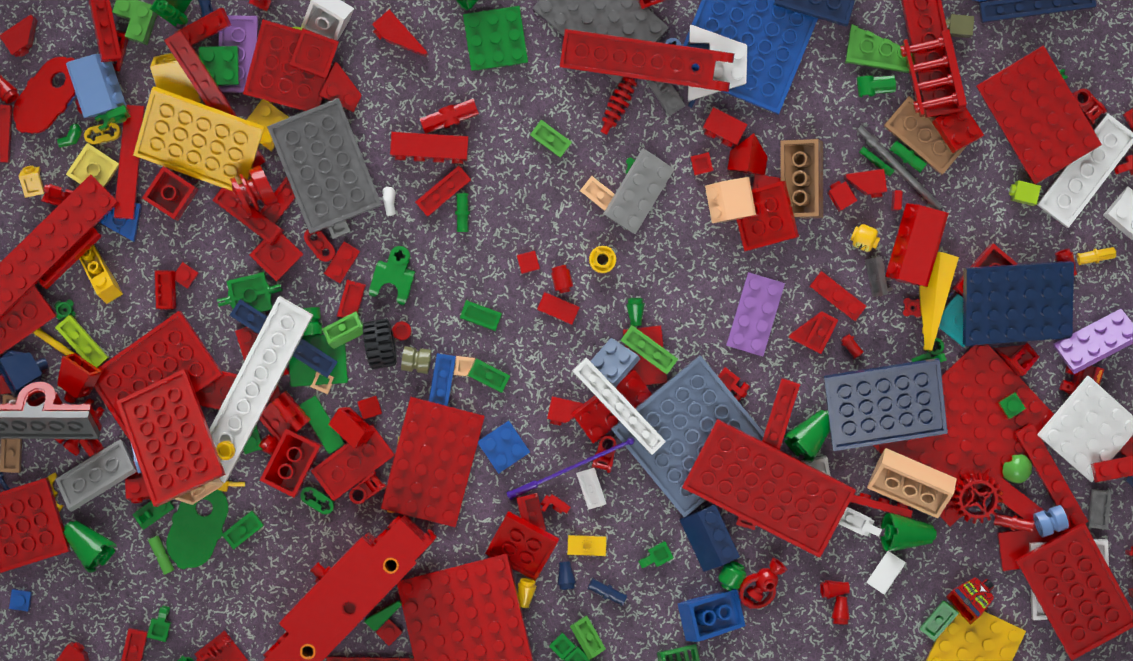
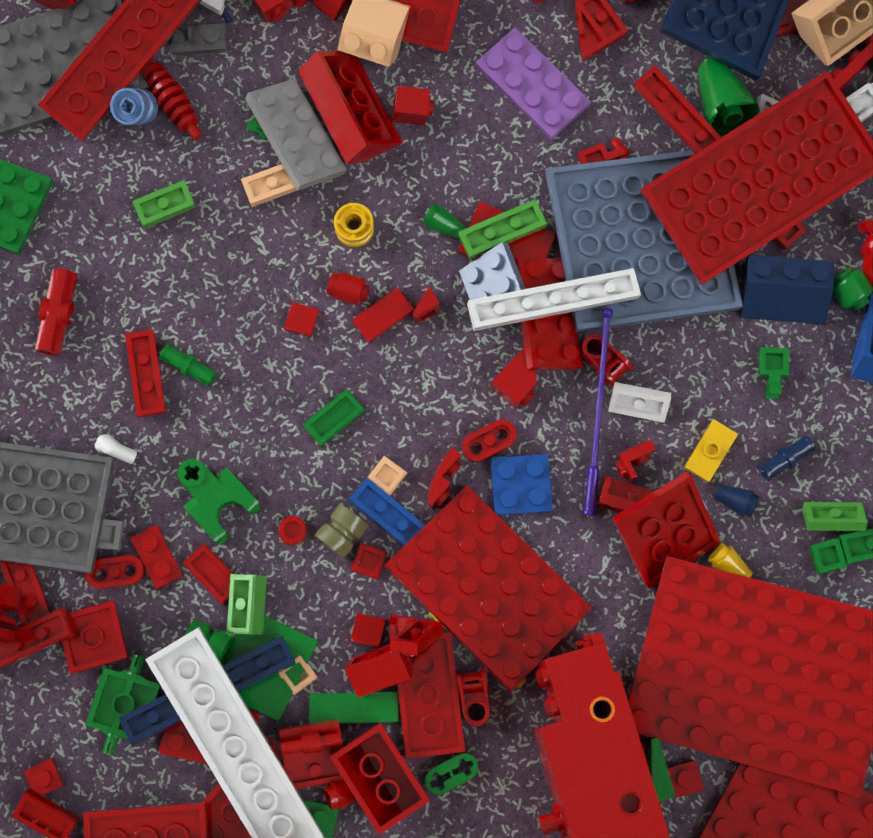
camera: 55 degrees left, 10 degrees down
black tyre [363,318,397,370] -> none
red brick [390,132,469,164] -> none
green plate [467,358,510,393] -> none
red plate [690,152,713,176] -> none
none -> medium blue wheel [110,88,158,125]
none -> red slope [298,51,403,164]
none -> red tile [350,543,388,580]
none -> red wing [390,614,443,657]
none -> red brick [392,86,434,125]
none -> red slope [413,287,440,324]
none -> red slope [427,447,462,509]
none -> red plate [462,419,516,463]

